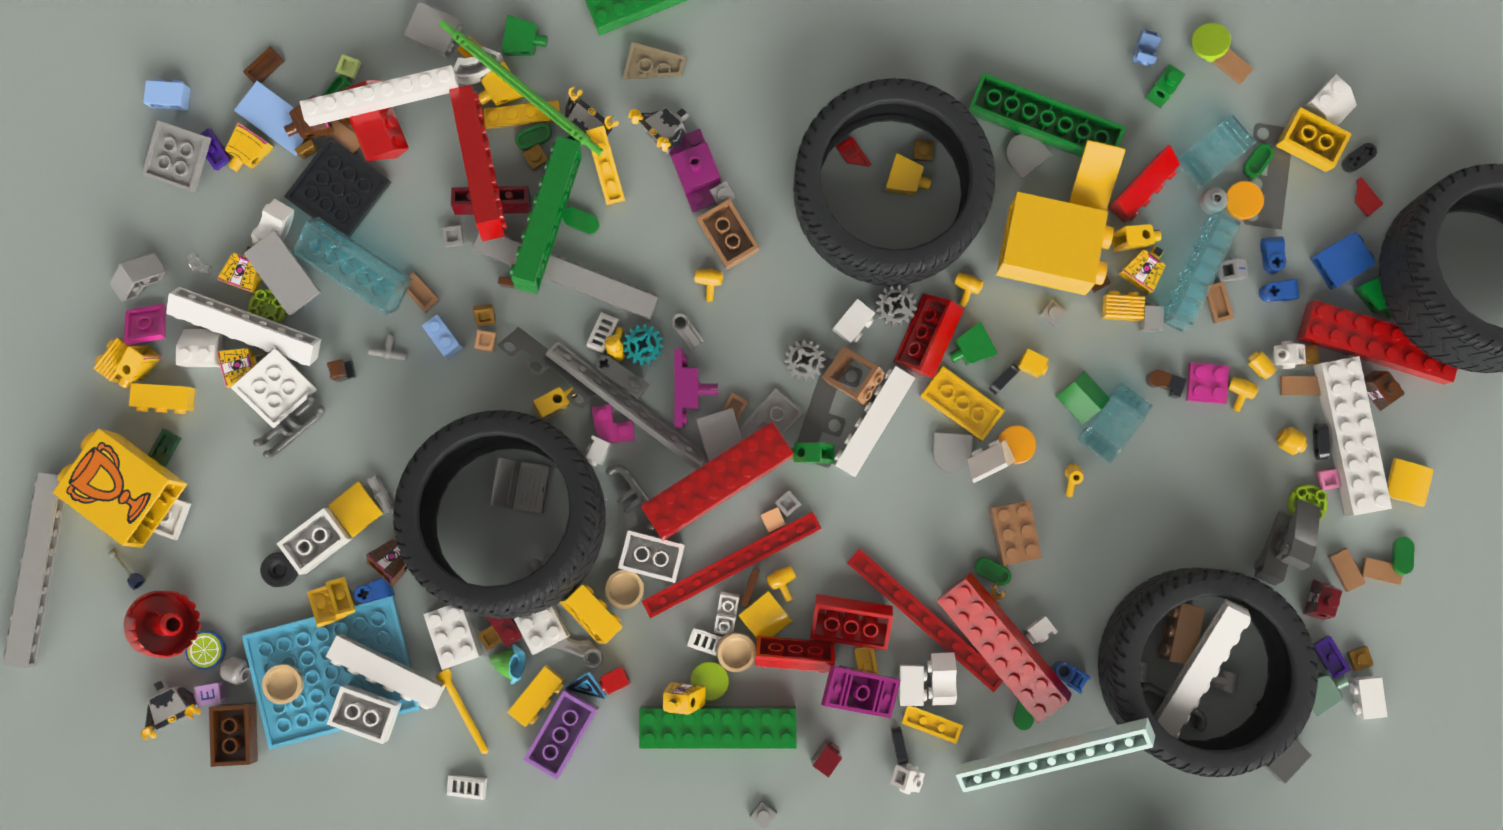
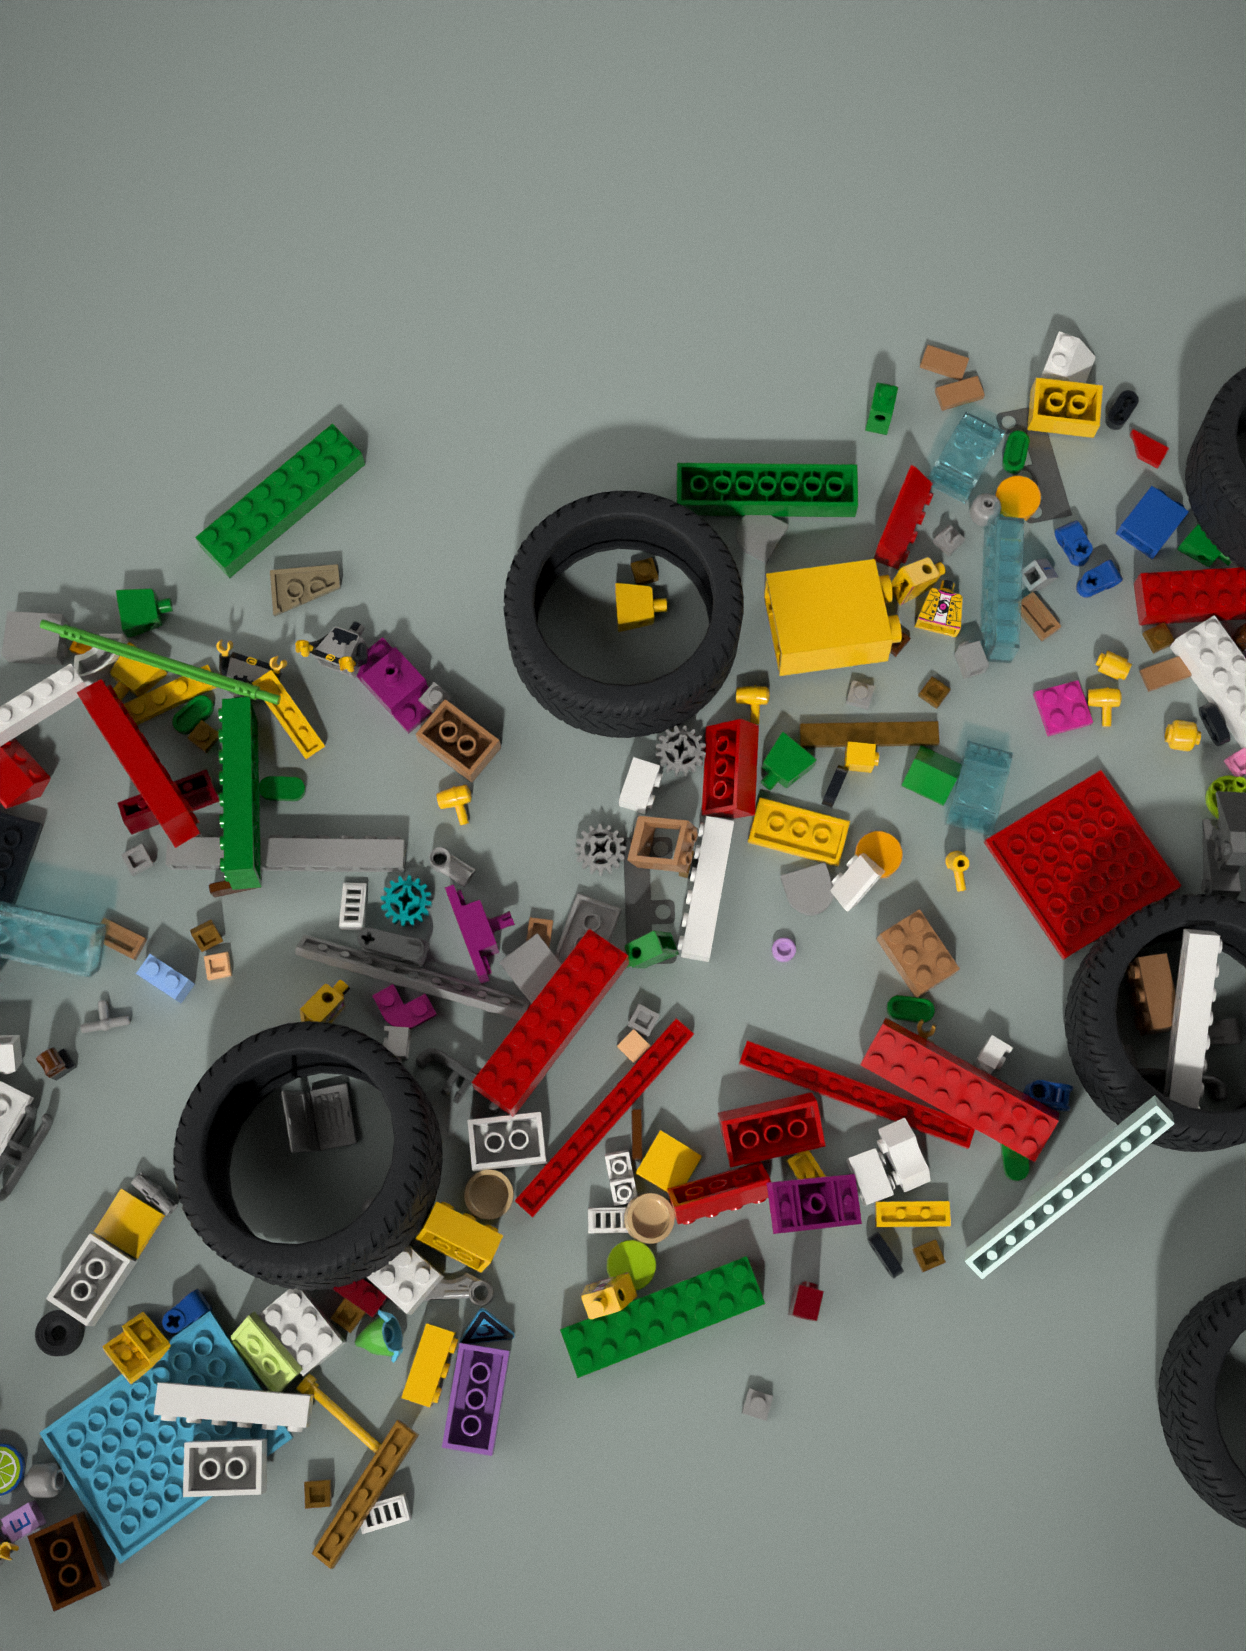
camera: 25 degrees left, 10 degrees down
tan piece [262,664,304,704] -> none
reddish brown torso [366,539,408,587] -> none
dark grey piece [498,327,596,408] -> none
red brick [599,665,631,695] -> none
yellow piece [605,327,625,362] -> none
yellow piece [767,566,796,602] -> none
red tile [836,136,872,167] -> none
white brick [890,764,925,794] -> none
yellow tile [1068,139,1126,211] -> none
yellow brick [1102,291,1145,321] -> none
medium blue brick [1132,28,1161,67] -> none
leg [1146,370,1187,399] -> none
lime tile [1191,23,1231,62] -> none
white brick [1273,341,1306,369] -> none
none -> yellowish green tile [229,1311,303,1392]
none -> pearl gold plate [304,1479,332,1509]
none -> pearl gold tile [311,1420,419,1569]
none -> lavender tile [772,937,796,962]
none -> pearl gold tile [799,721,940,748]
none -> pearl gold plate [912,1239,946,1272]
none -> pearl gold tile [918,676,951,709]
none -> light grey tile [933,524,965,557]
none -> medium nougat tile [935,376,985,411]
none -> red plate [984,770,1181,960]

